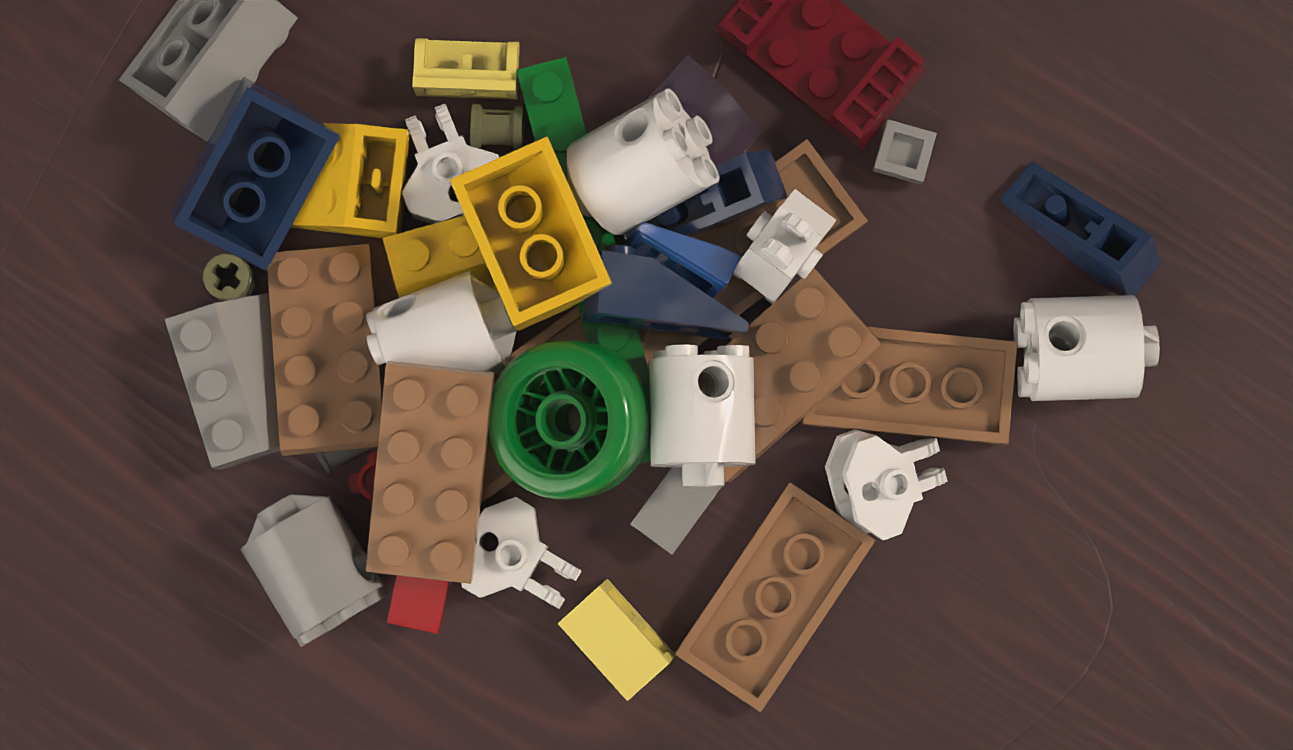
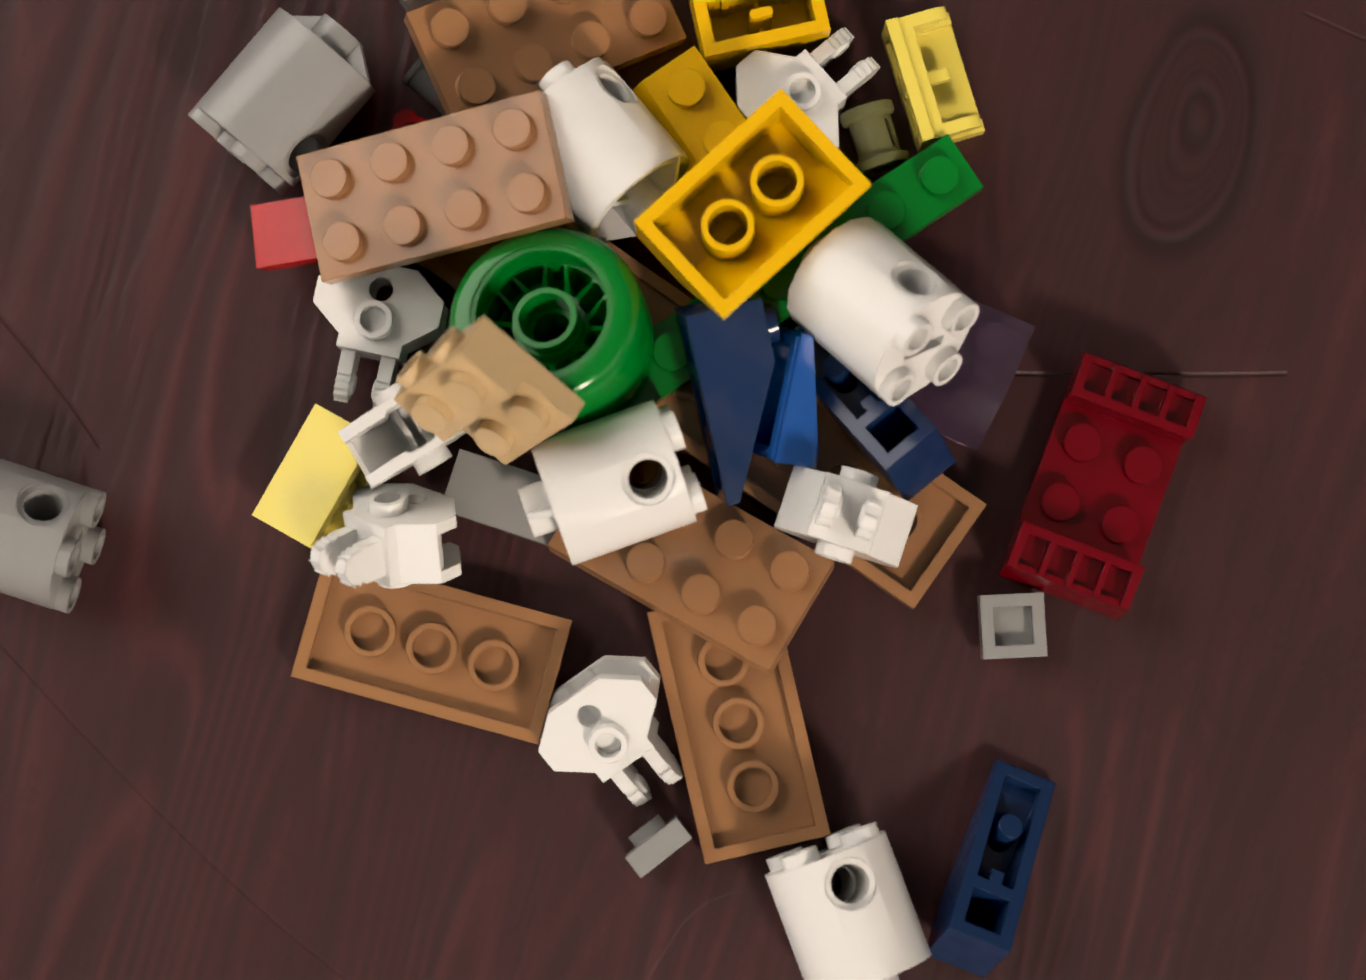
camera: 80 degrees right, 0 degrees up
none -> white hinge [308,483,462,589]
none -> white hinge [338,382,466,488]
none -> tan plate [394,315,585,465]
none -> light grey plate [625,814,692,878]

